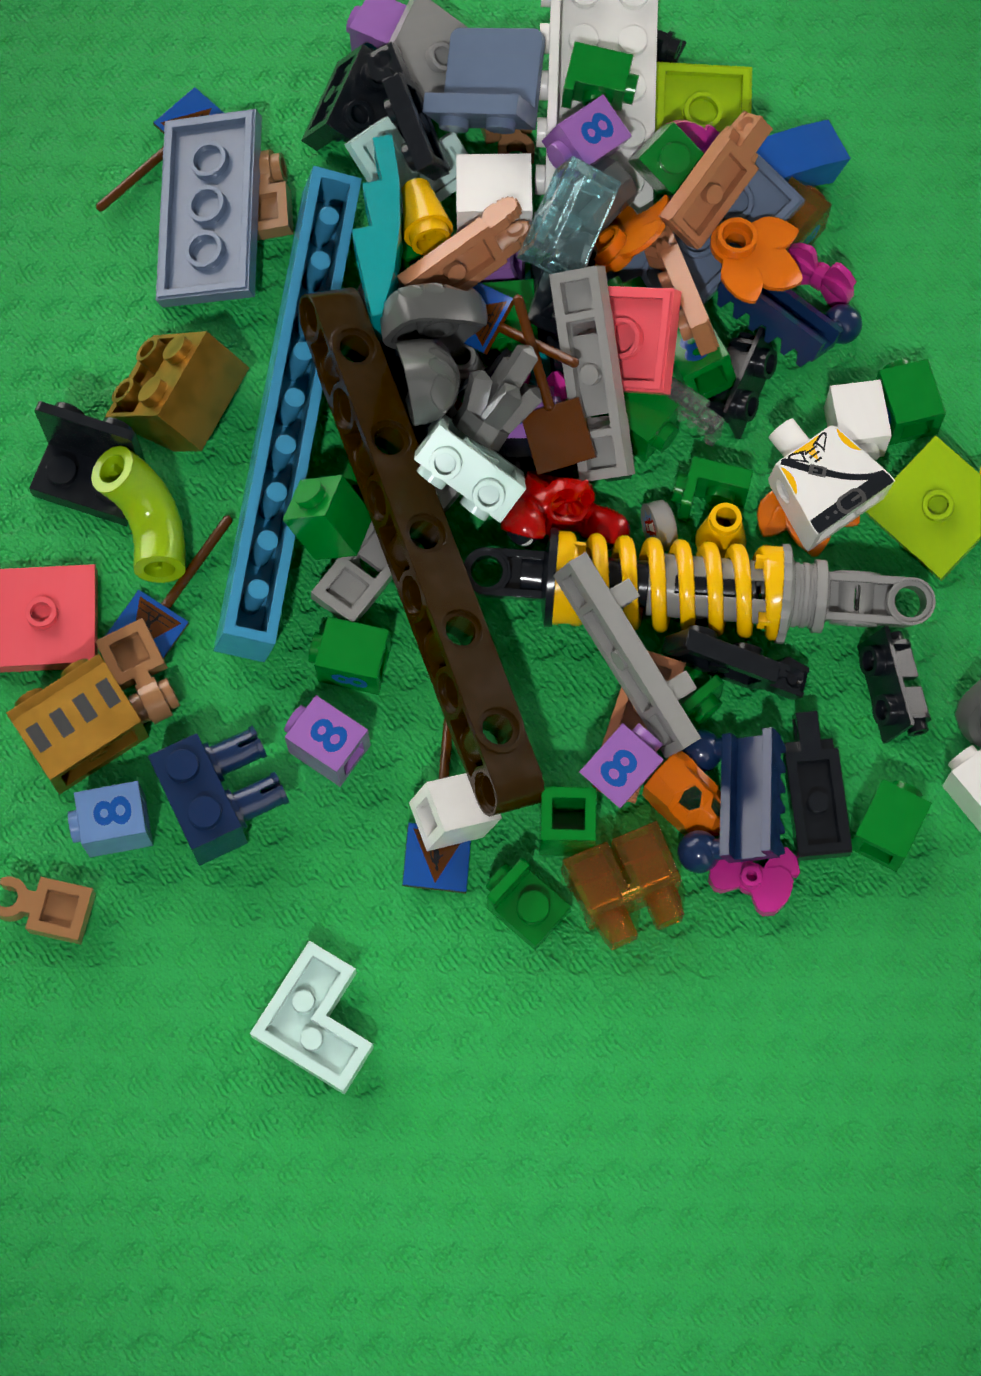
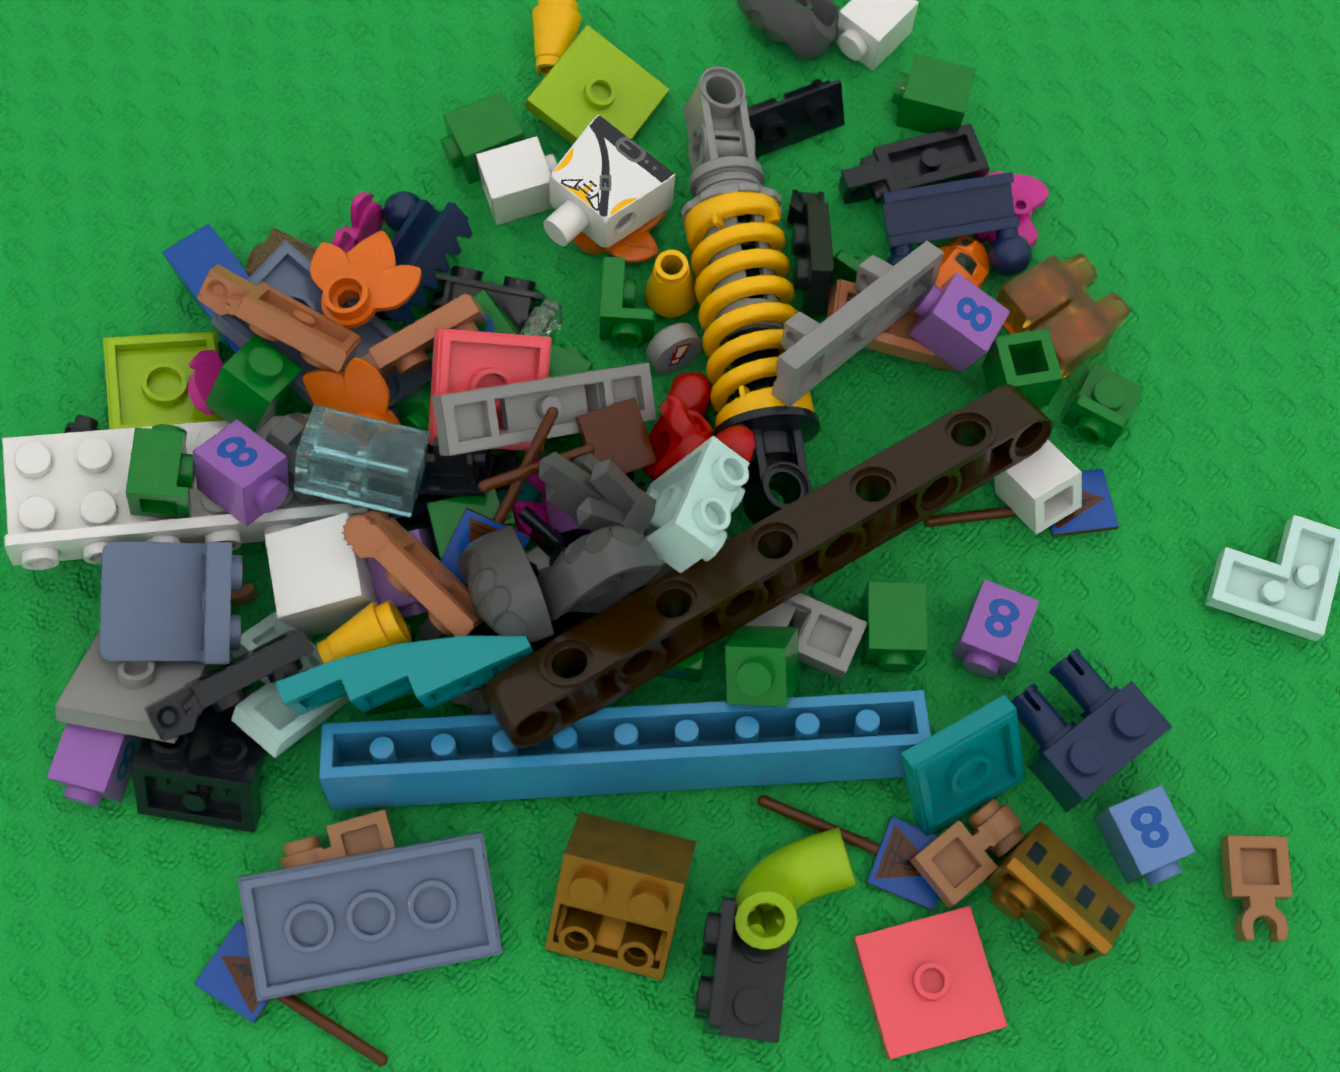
camera: 105 degrees left, 0 degrees up
none -> teal tile [901,695,1025,835]

